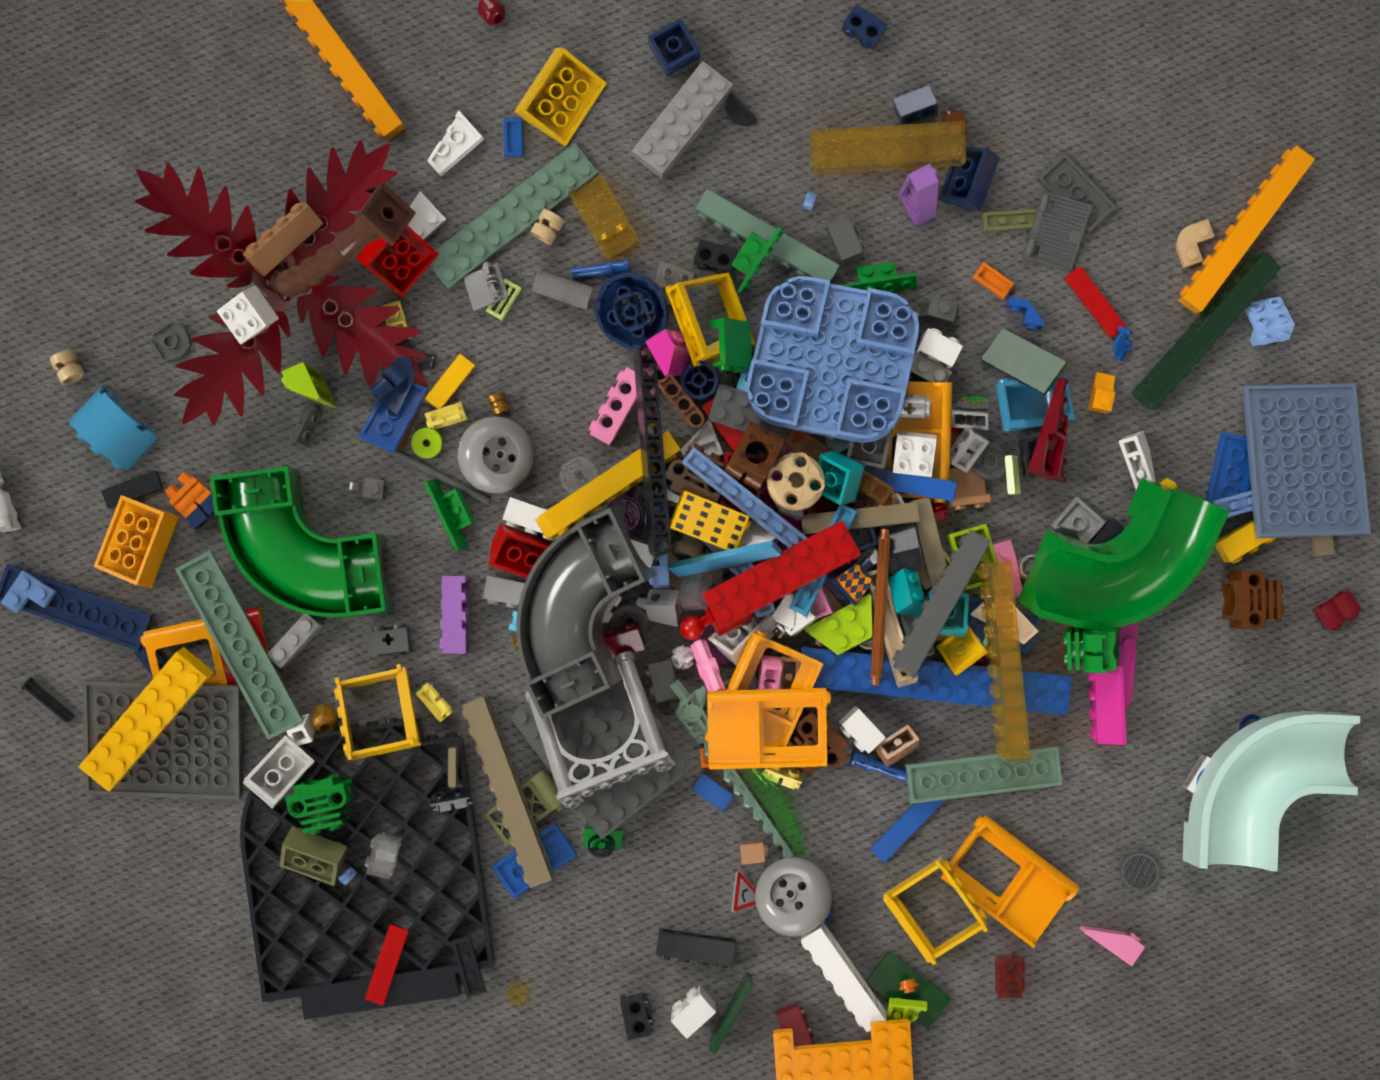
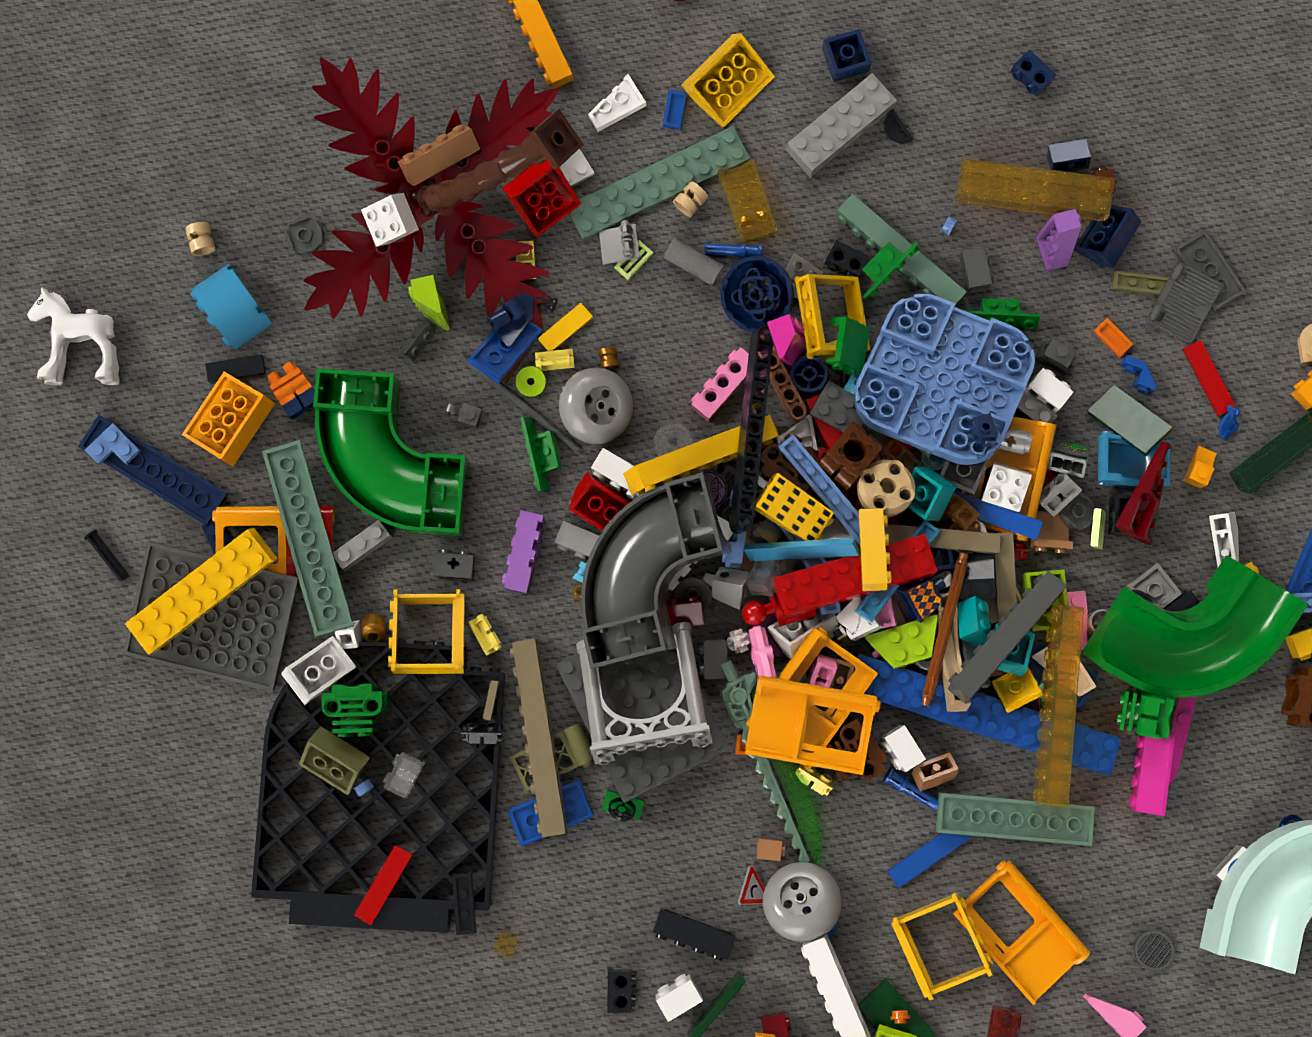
camera: 10 degrees right, 5 degrees down
blue tile [691,773,734,811] -> none
none -> yellow brick [859,508,891,591]
none -> dark blue brick [969,413,998,447]

